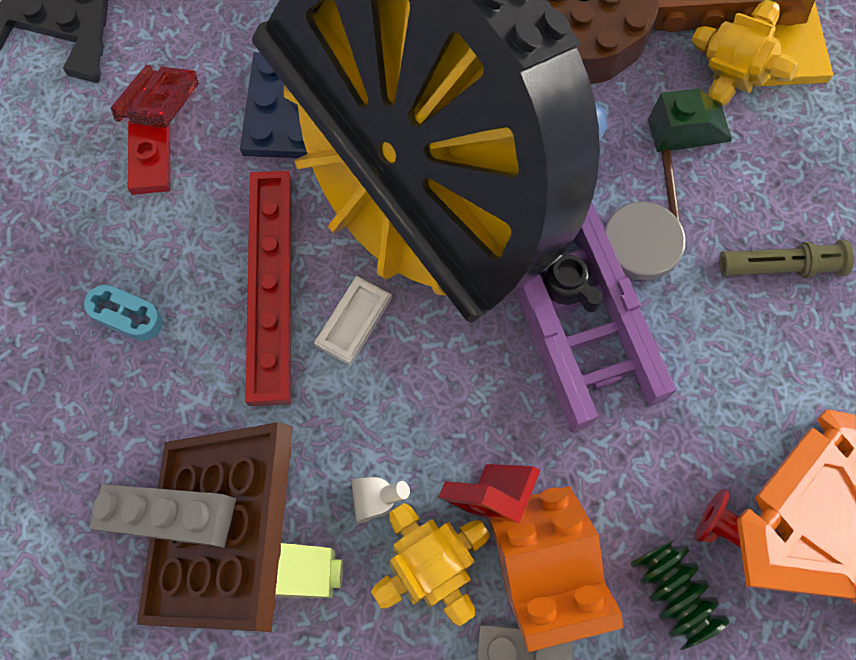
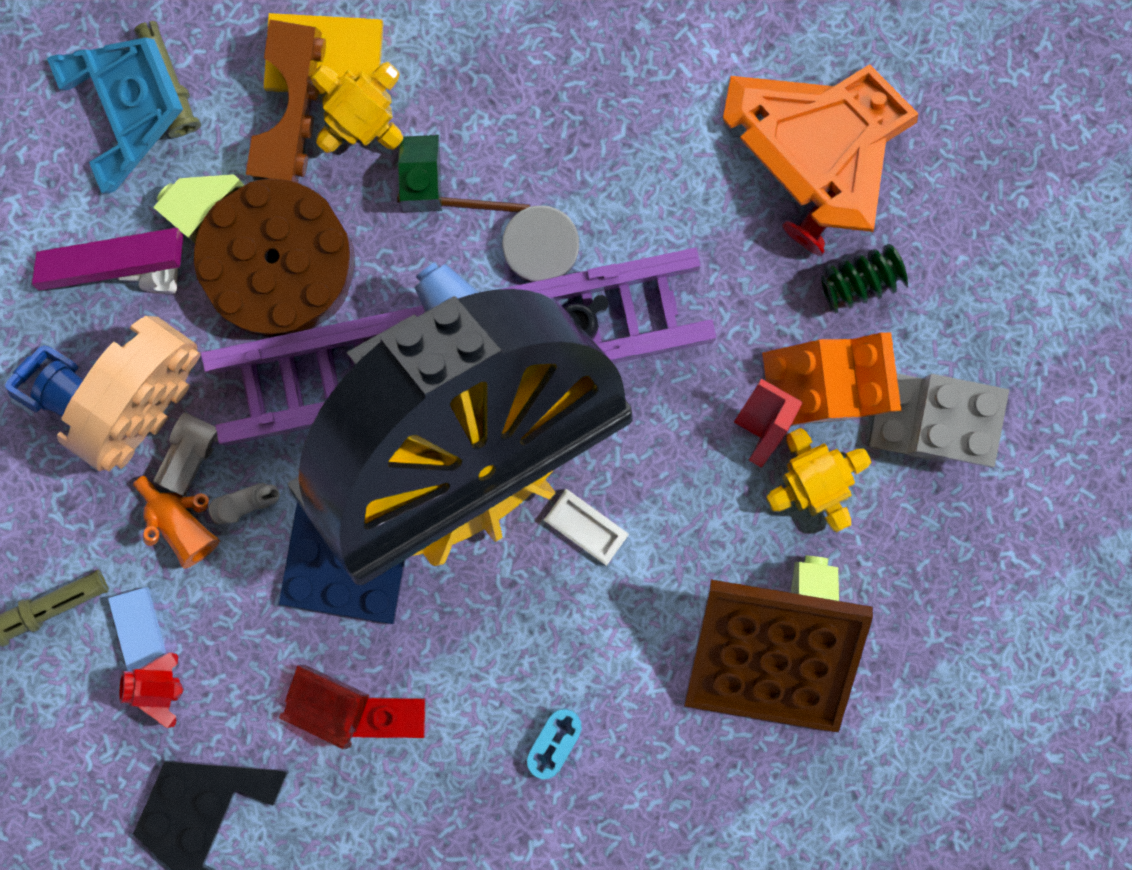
camera: 80 degrees left, 15 degrees up
light grey plate [89,484,236,548] -> none
red plate [245,171,292,406] -> none
white piece [351,477,410,524] -> none
olive pin [719,240,854,278] -> none

